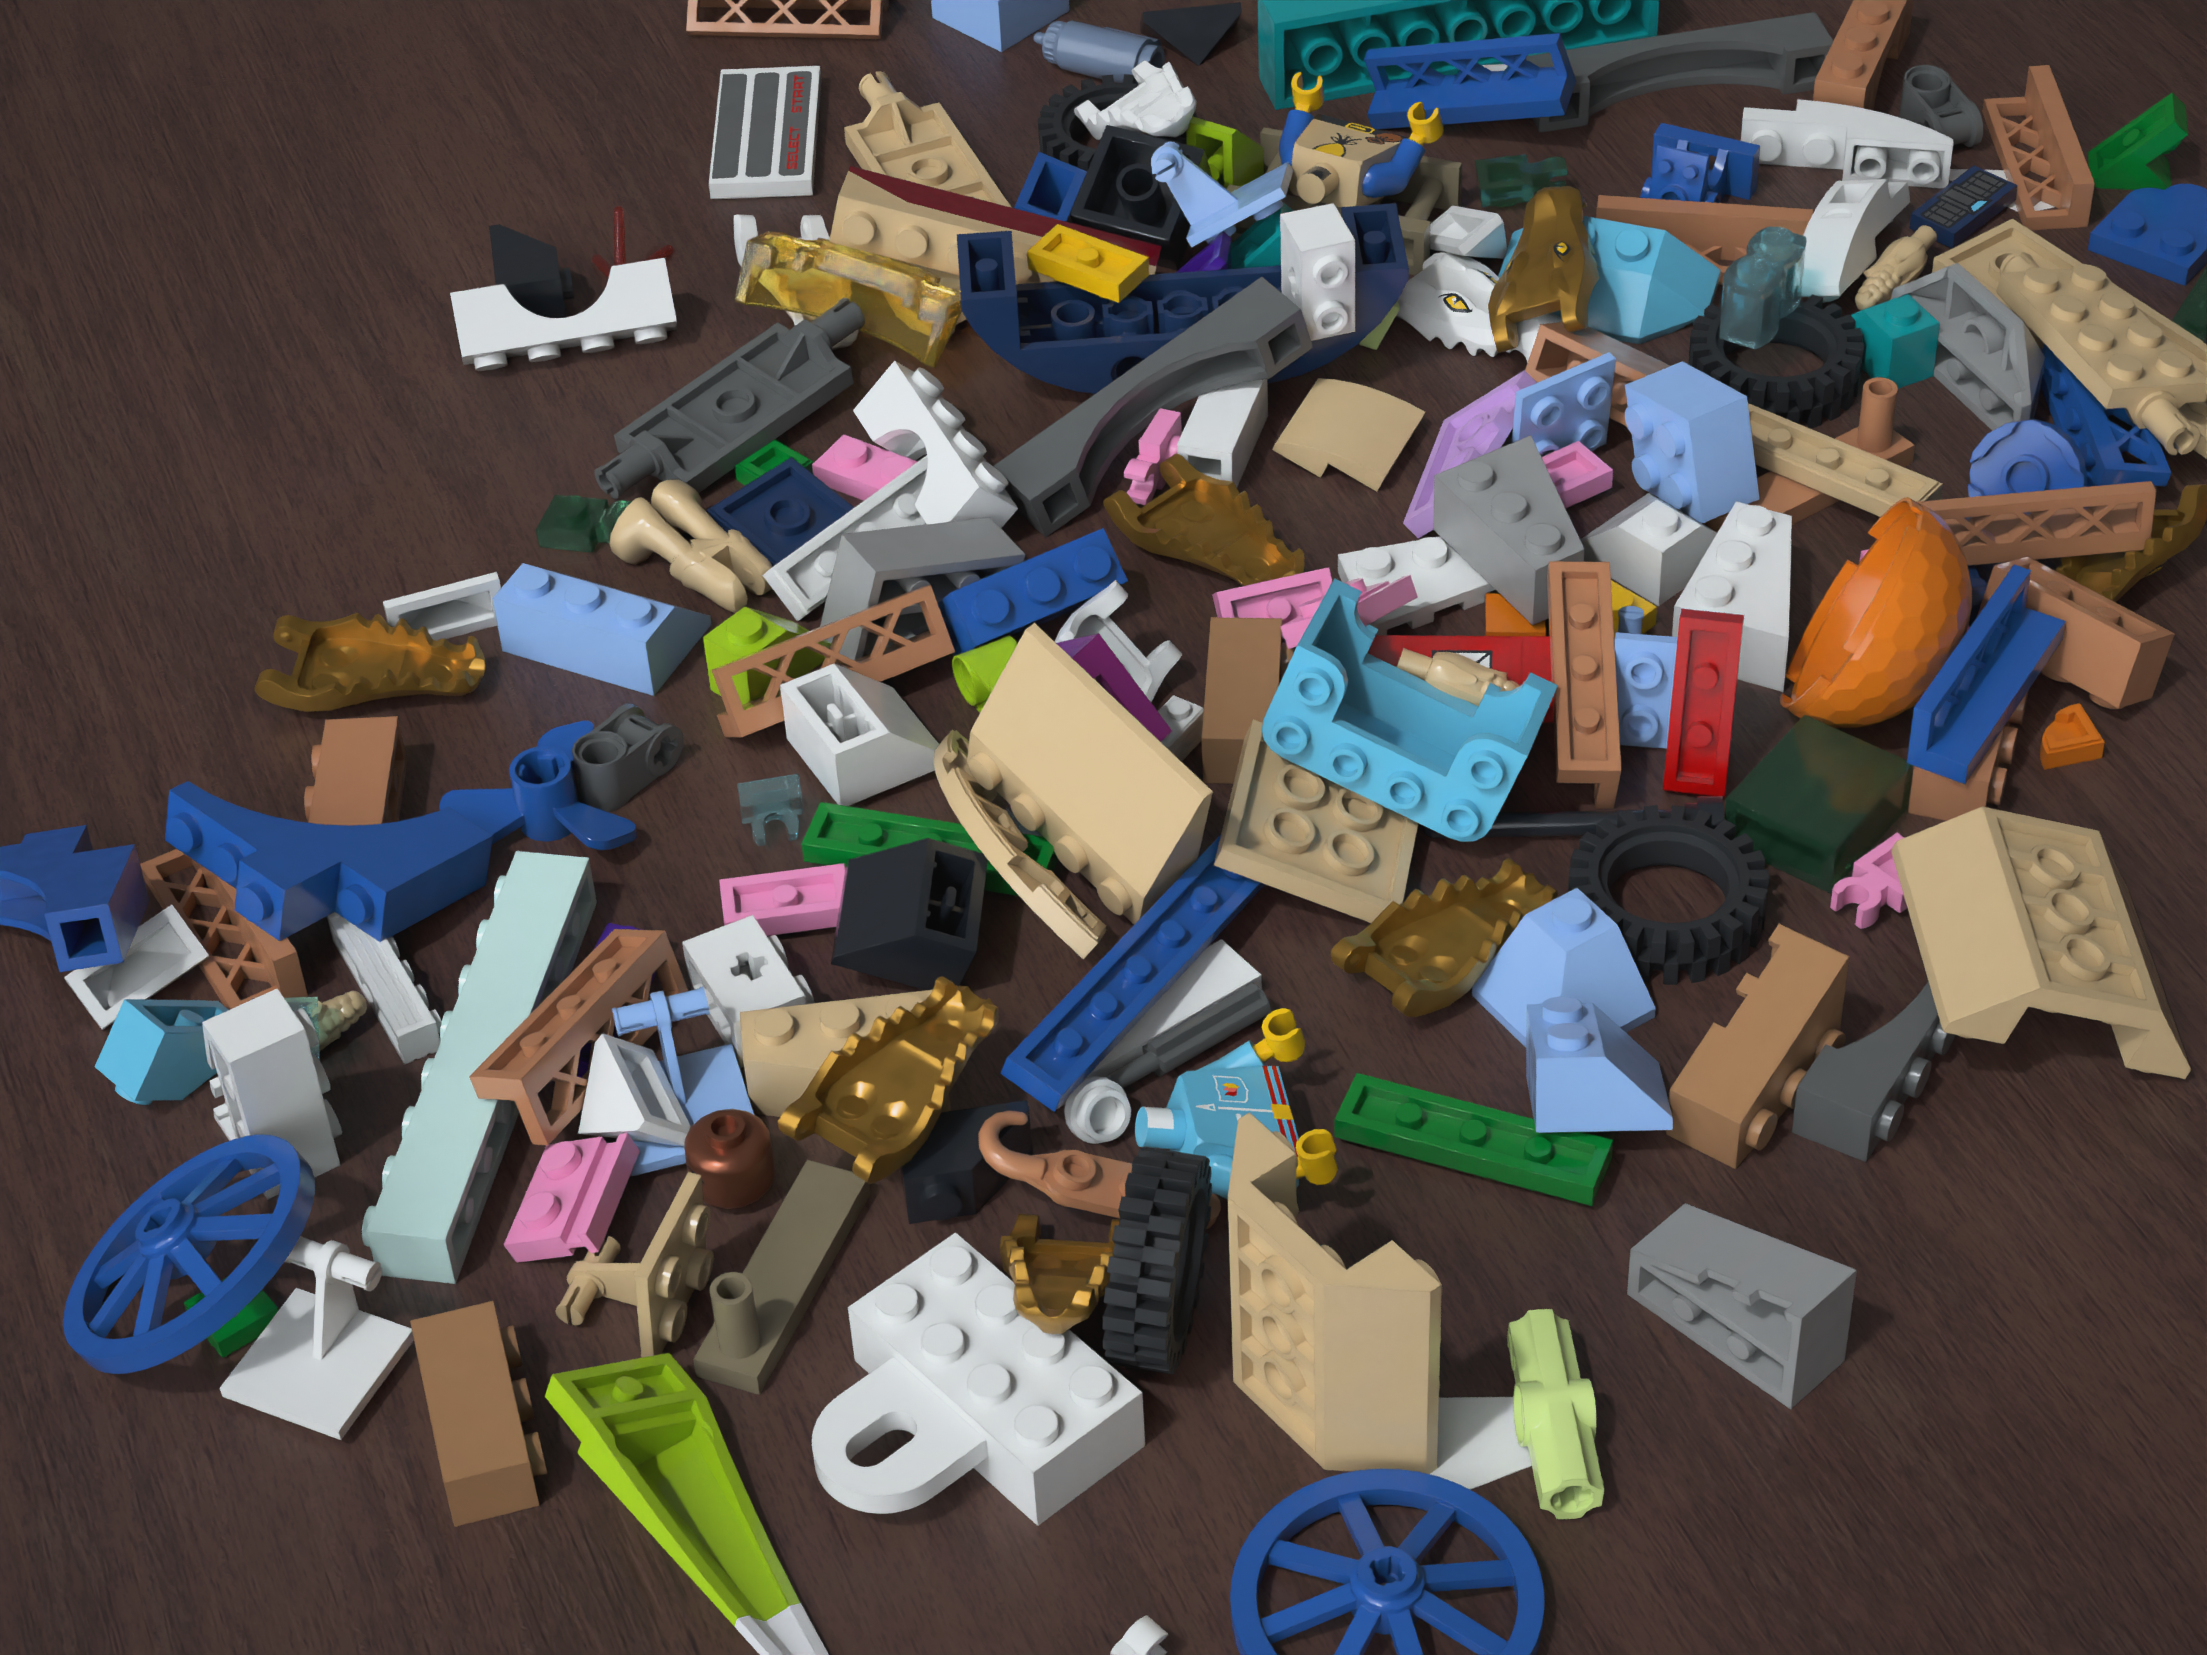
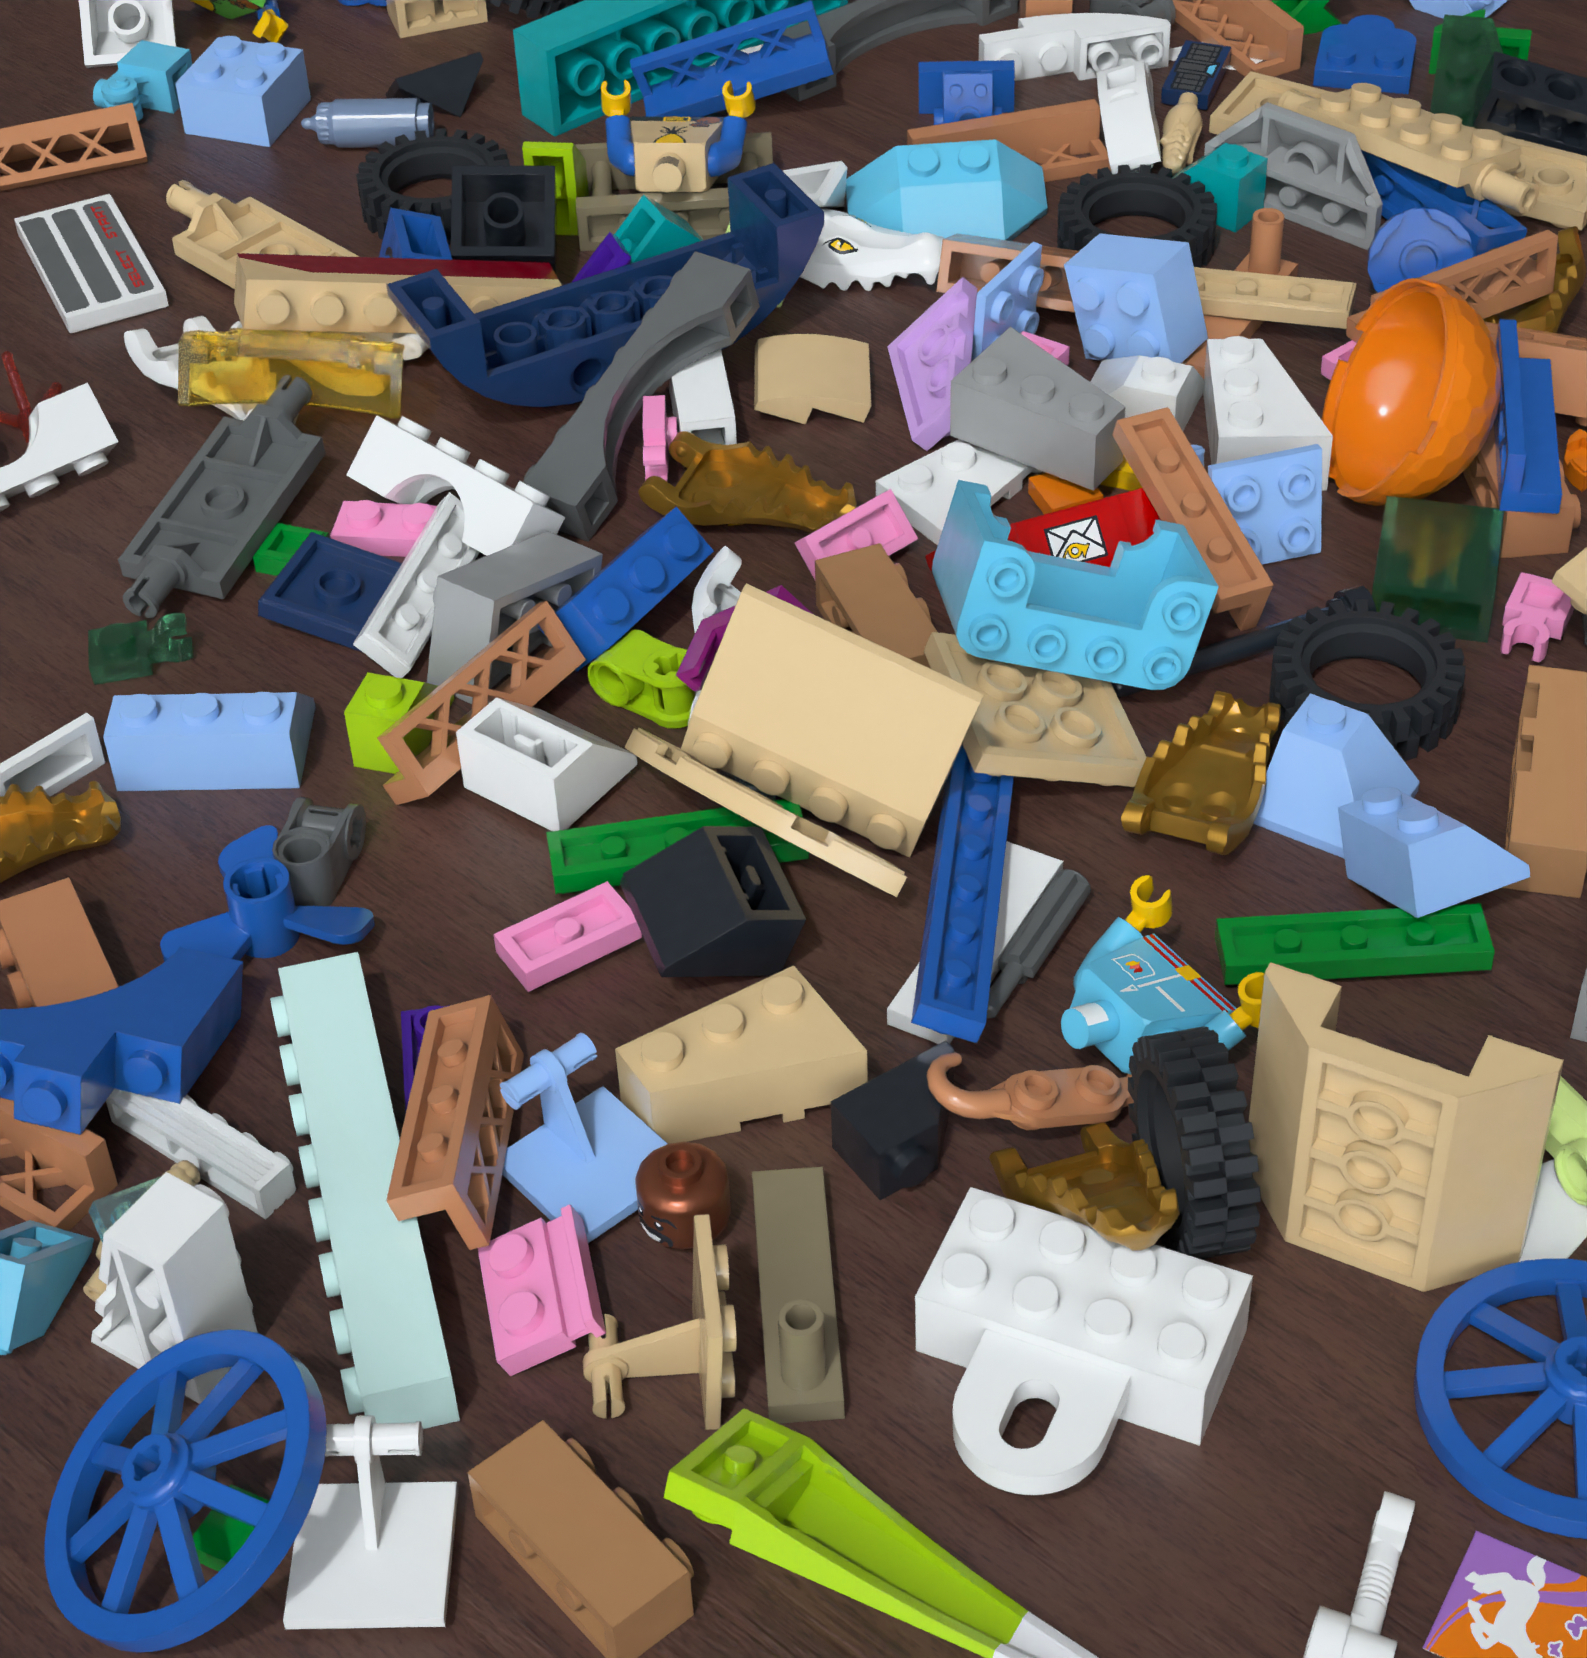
camera: 25 degrees left, 0 degrees up
white slope [578,1033,691,1146] -> none
tan piece [610,479,773,613] -> none
white brick [682,915,814,1068] -> none
clear light blue tile [737,774,803,846] -> none
pearl gold animal [778,977,999,1184] -> none
yellow plate [1027,224,1149,303] -> none
white plate [1064,1076,1131,1144] -> none
white animal [1074,60,1197,140] -> none
light blue plate [1151,142,1293,247] -> none
white brick [1280,203,1355,341] -> none
bright pink plate [1280,575,1418,649] -> none
tan piece [1397,648,1519,706] -> none
clear green plate [1475,154,1568,207] -> none
pearl gold animal [1488,186,1600,353] -> none
red plate [1663,609,1744,797] -> none
clear light blue brick [1719,226,1807,349] -> none

